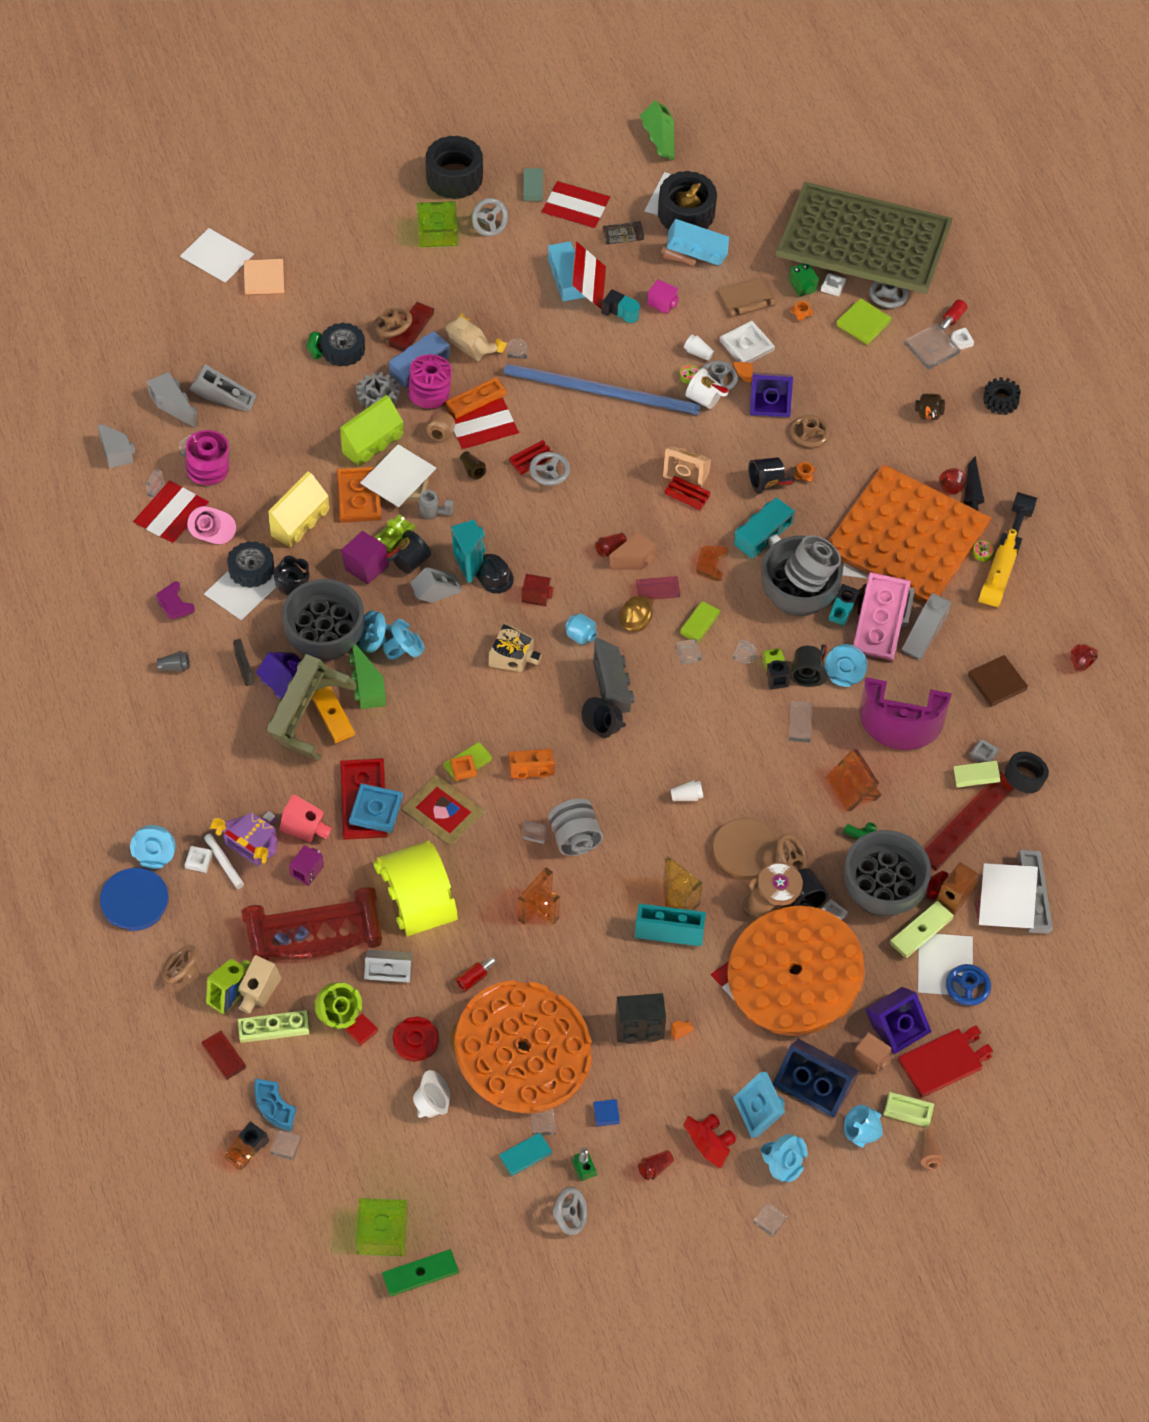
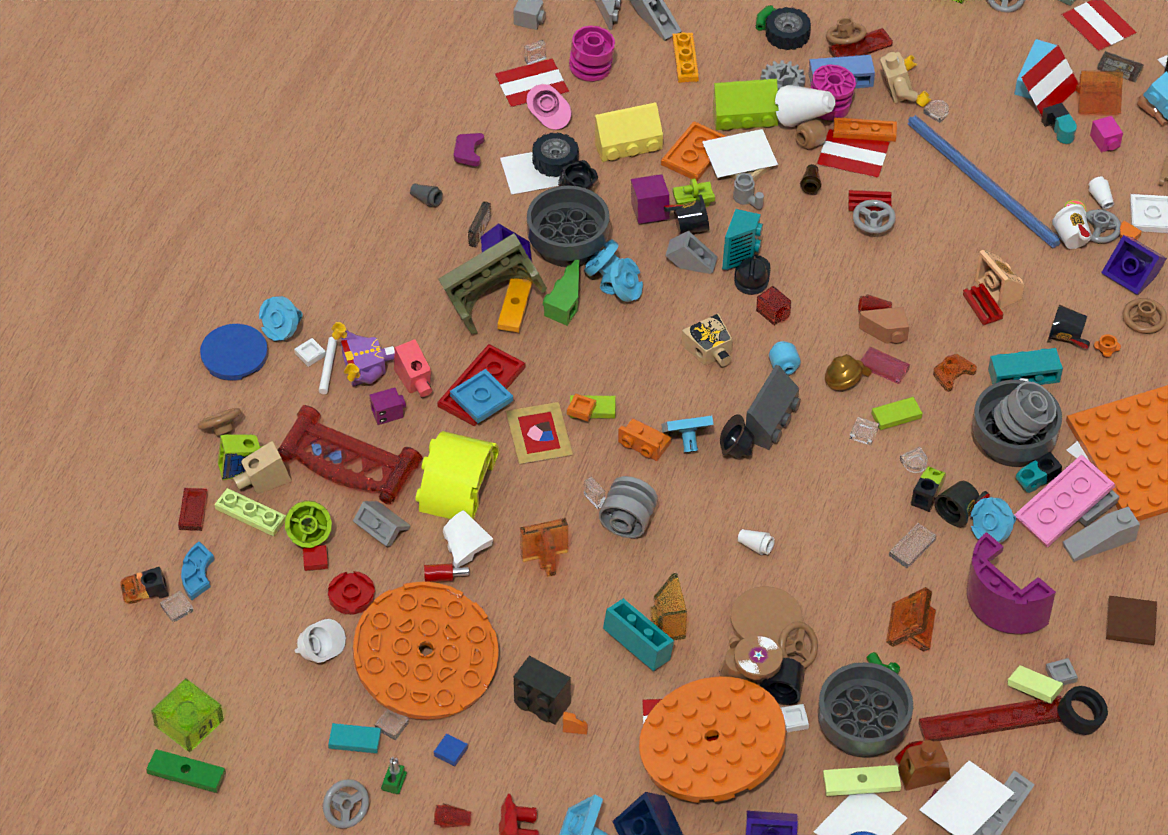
camera: 40 degrees right, 5 degrees down
none -> white slope [443,510,493,568]
none -> medium azure tile [661,416,714,452]
none -> light orange tile [672,32,699,83]
none -> white cone [775,85,835,127]
none -> clear orange bracket [1076,70,1123,114]

